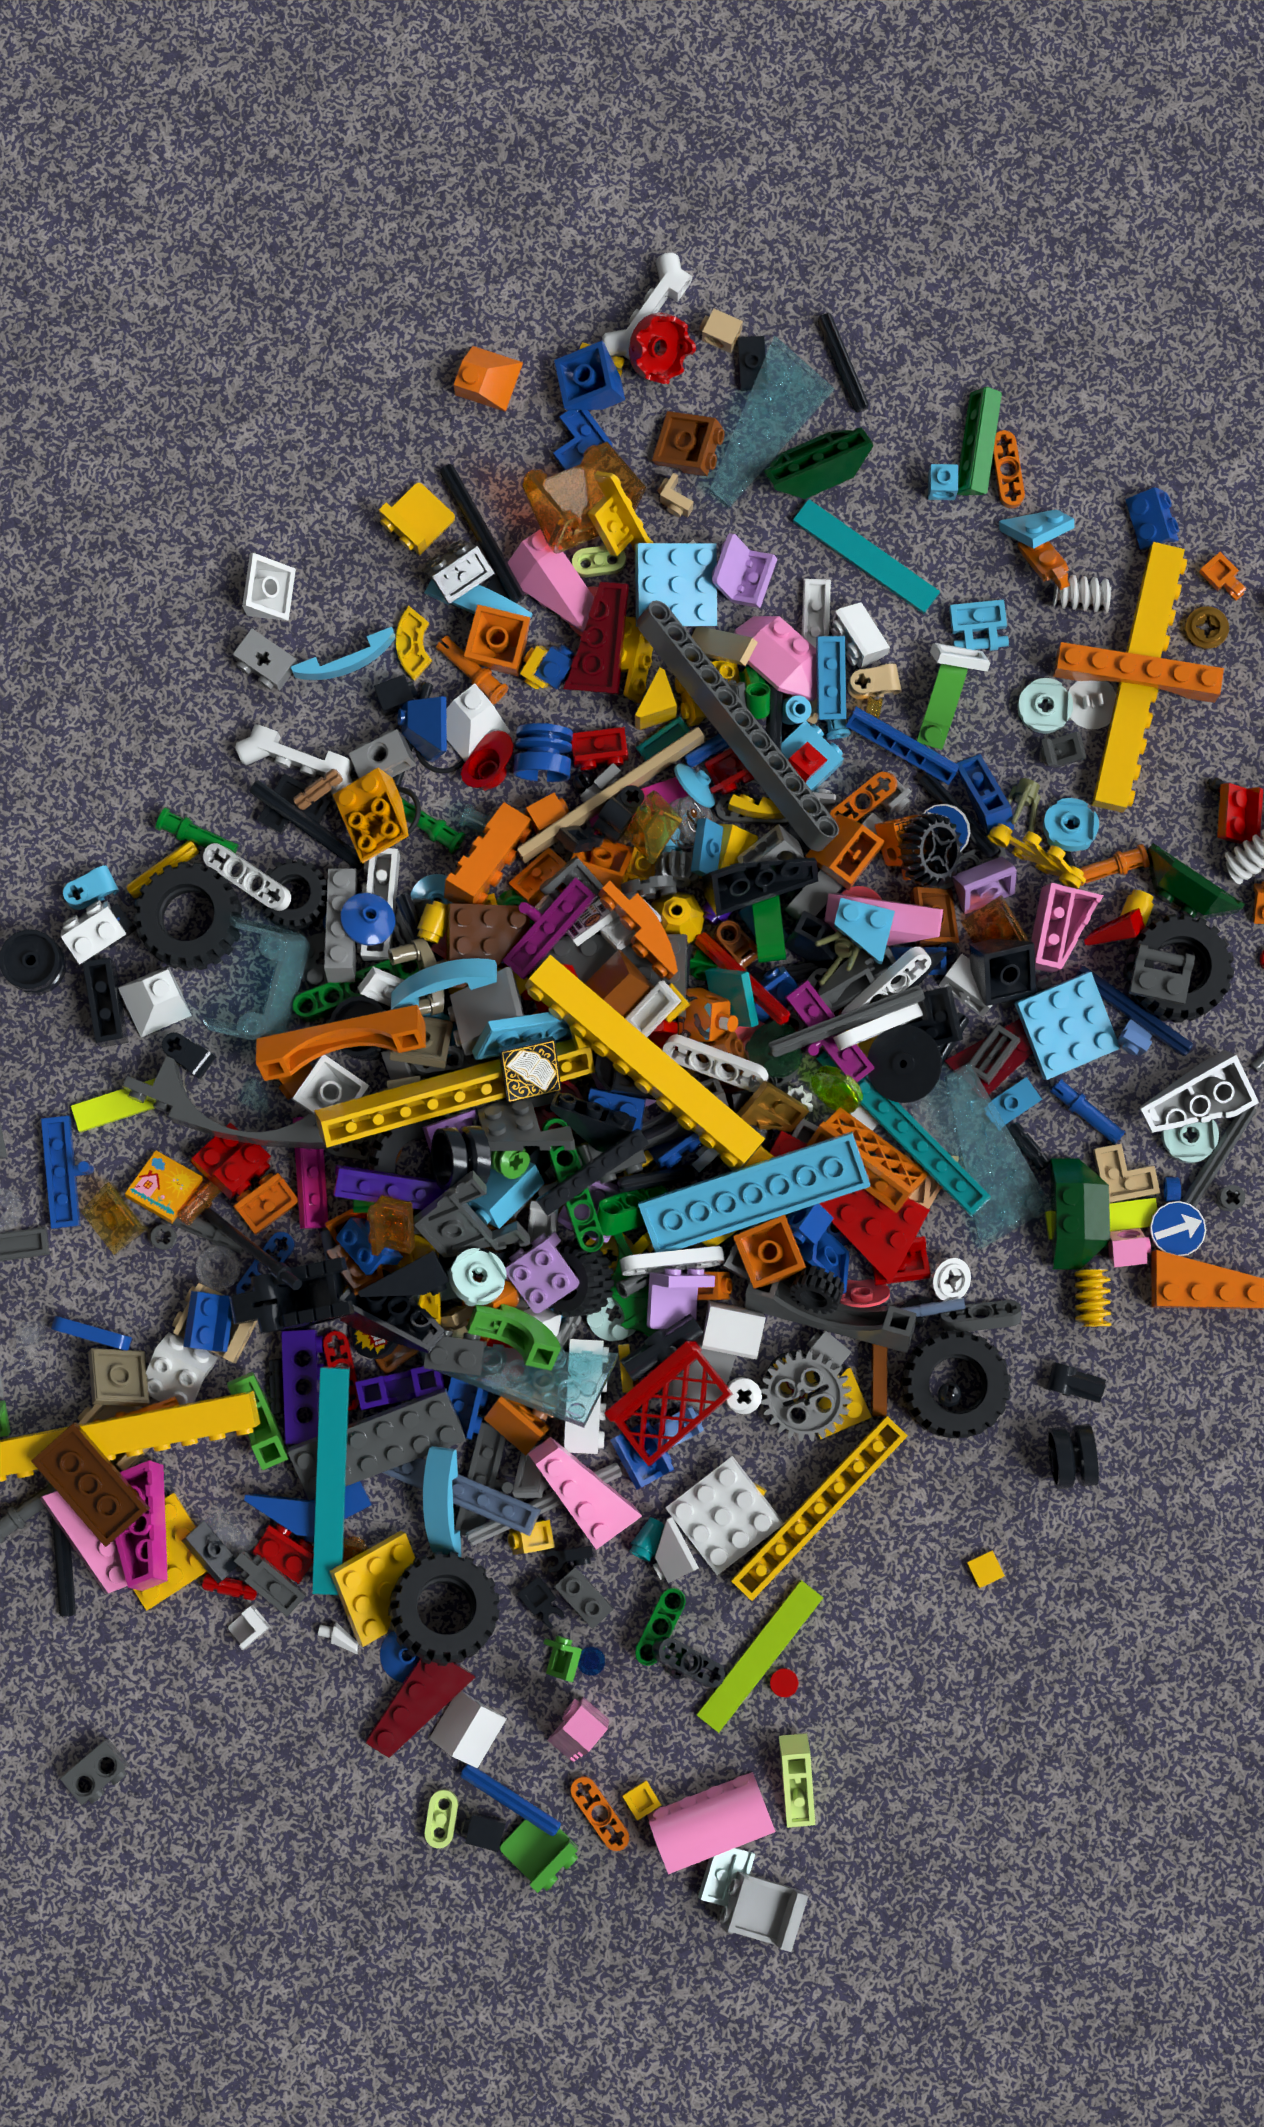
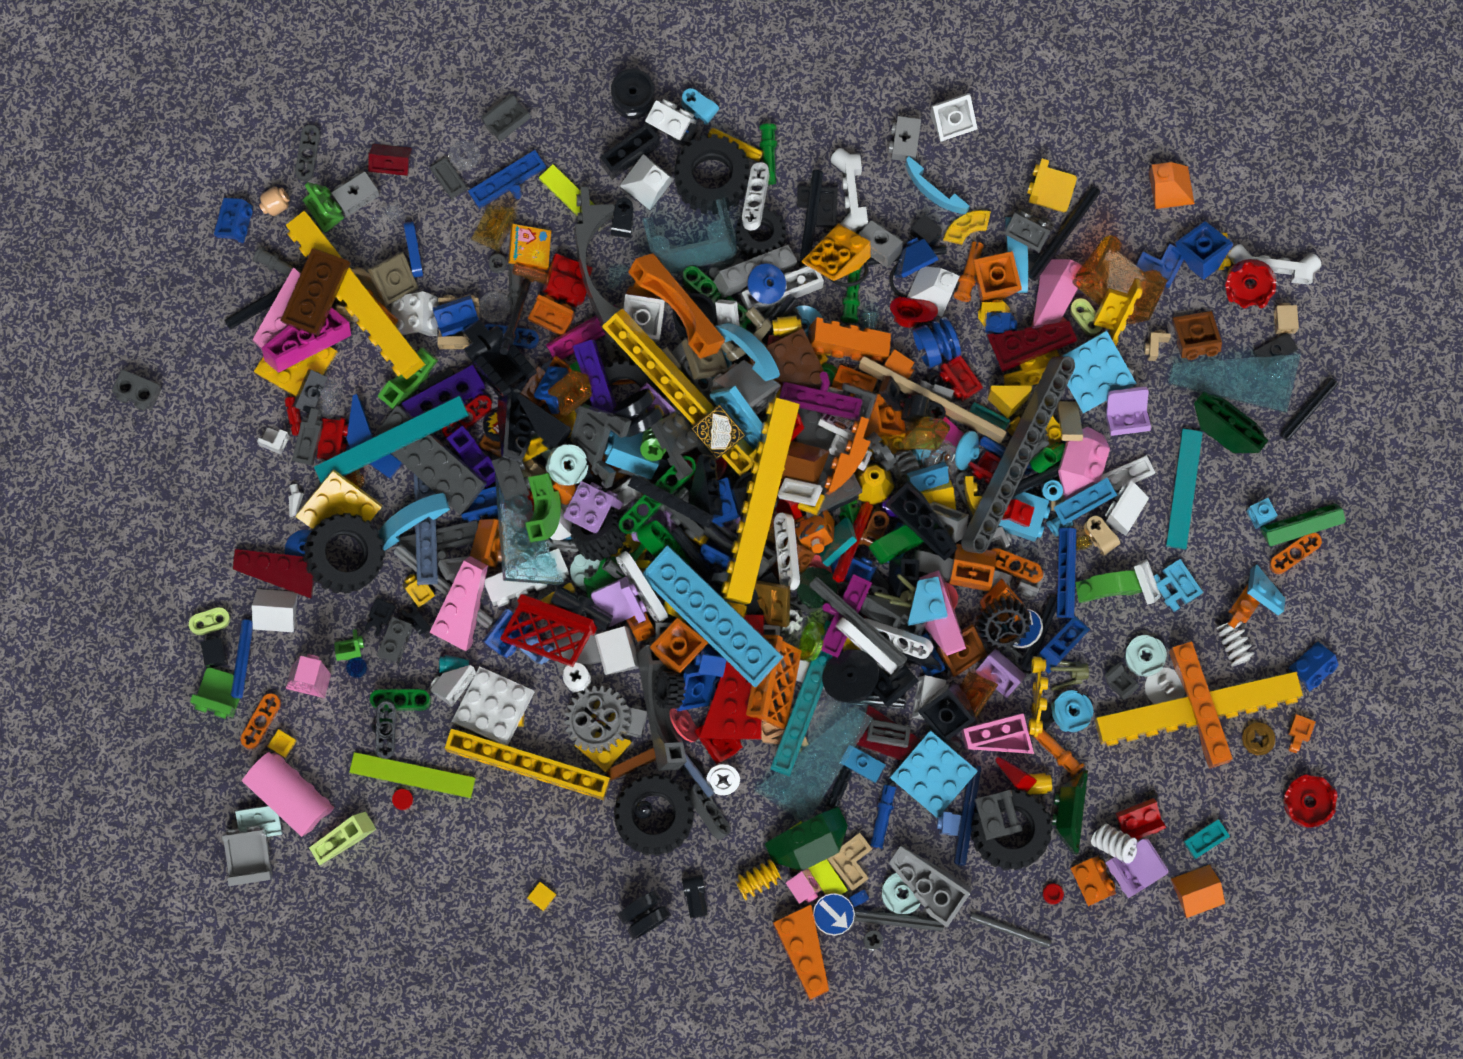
camera: 60 degrees right, 5 degrees down
medium nougat axle [293,769,343,810] -> none

